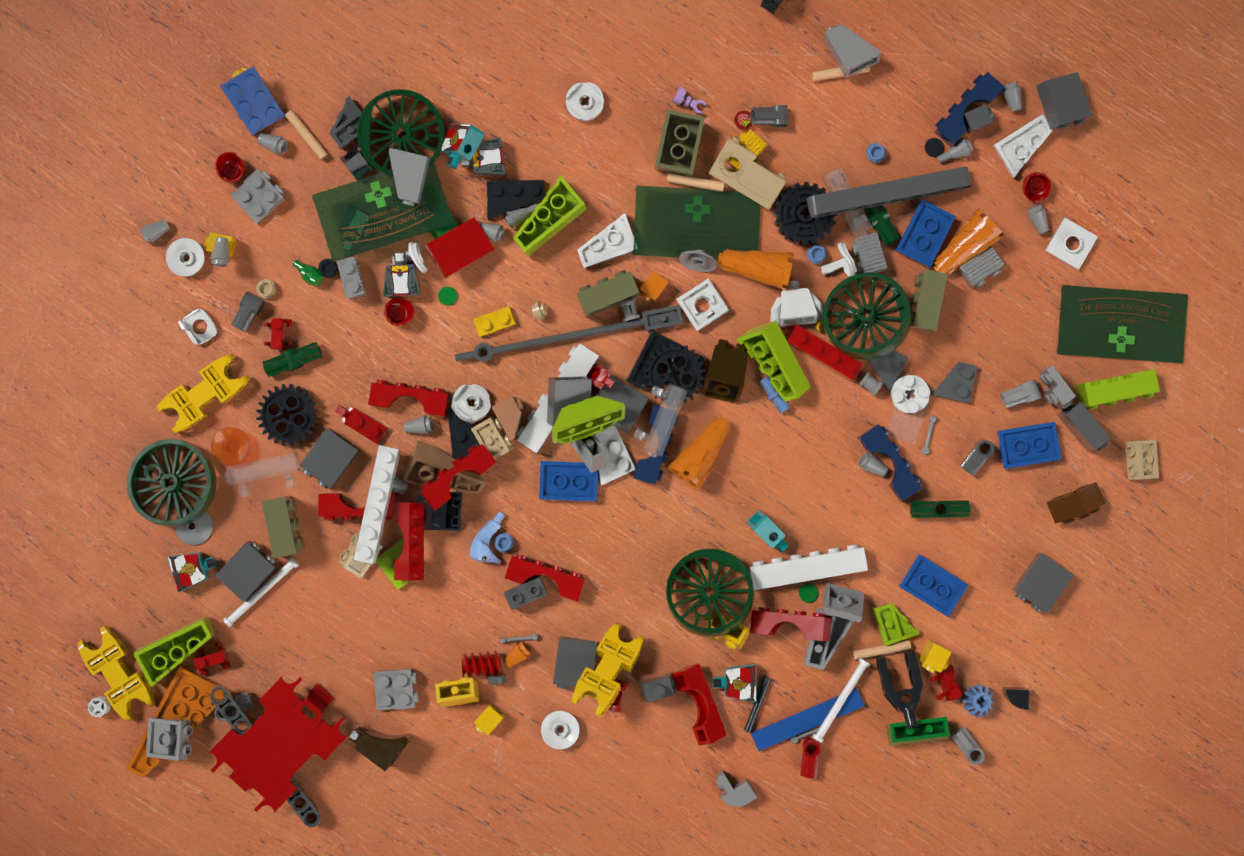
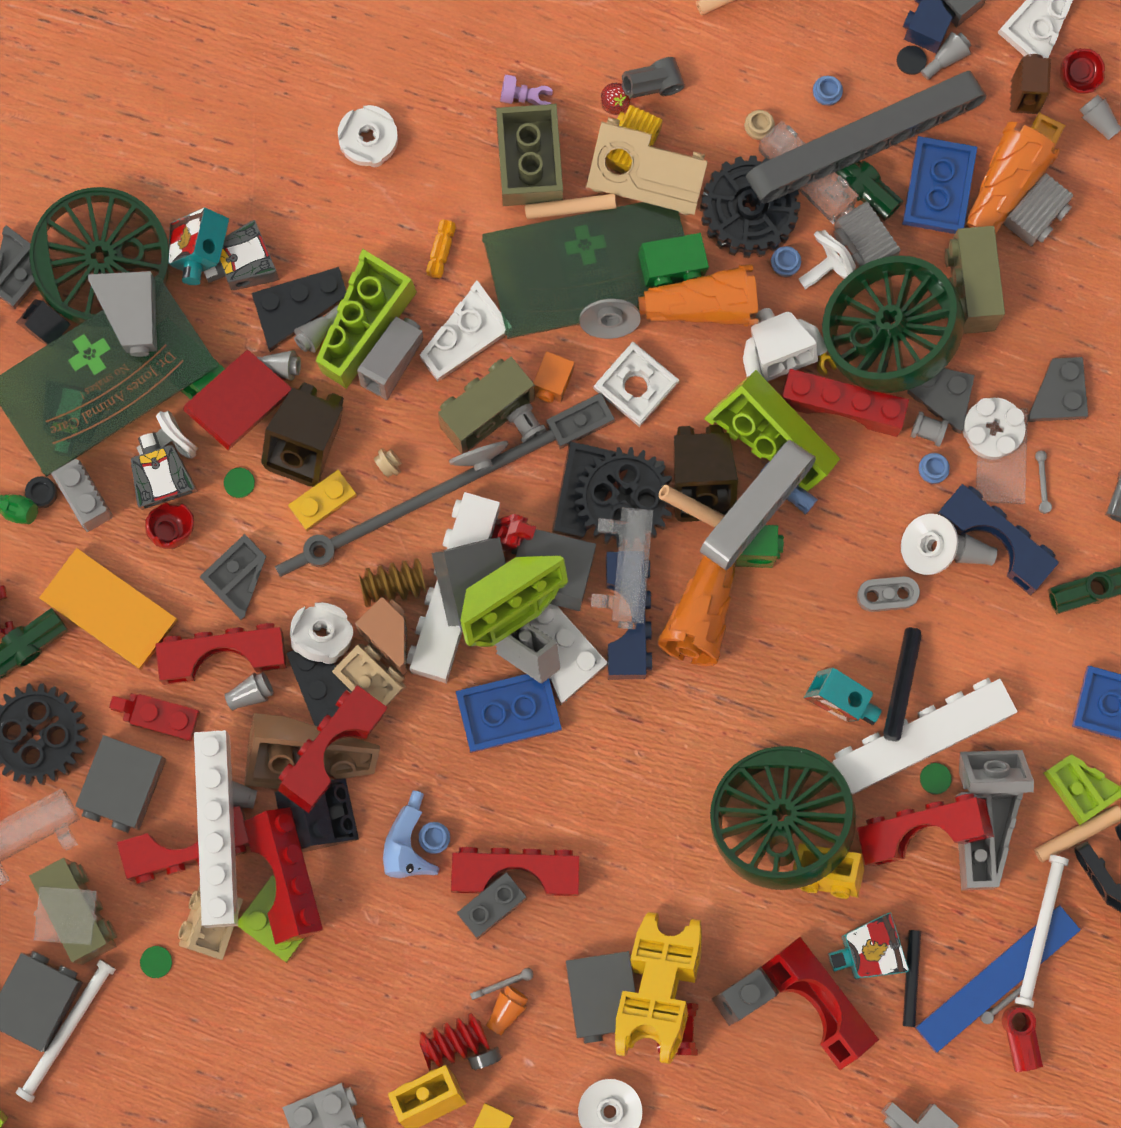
camera: 20 degrees left, 10 degrees down
none -> clear piece [34,887,98,945]
none -> light orange piece [39,548,178,670]
none -> green piece [140,946,172,978]
none -> dark grey wing [199,534,266,620]
none -> dark brown hips [261,382,344,487]
none -> light grey slope [357,317,423,400]
none -> pearl gold piece [359,558,426,608]
none -> light orange axle [426,219,456,279]
none -> light grey dish [449,441,509,472]
none -> green brick [638,233,709,287]
none -> light nougat piece [659,485,725,527]
none -> light grey beam [700,440,816,570]
none -> green brick [735,525,784,568]
none -> tan plate [744,110,775,140]
none -> light grey plate [857,576,920,612]
none -> black axle [883,627,922,742]
none -> white dish [901,514,958,575]
none -> medium blue plate [918,453,950,484]
none -> reddish brown brick [1009,54,1051,114]
none -> light orange tile [1031,112,1066,151]

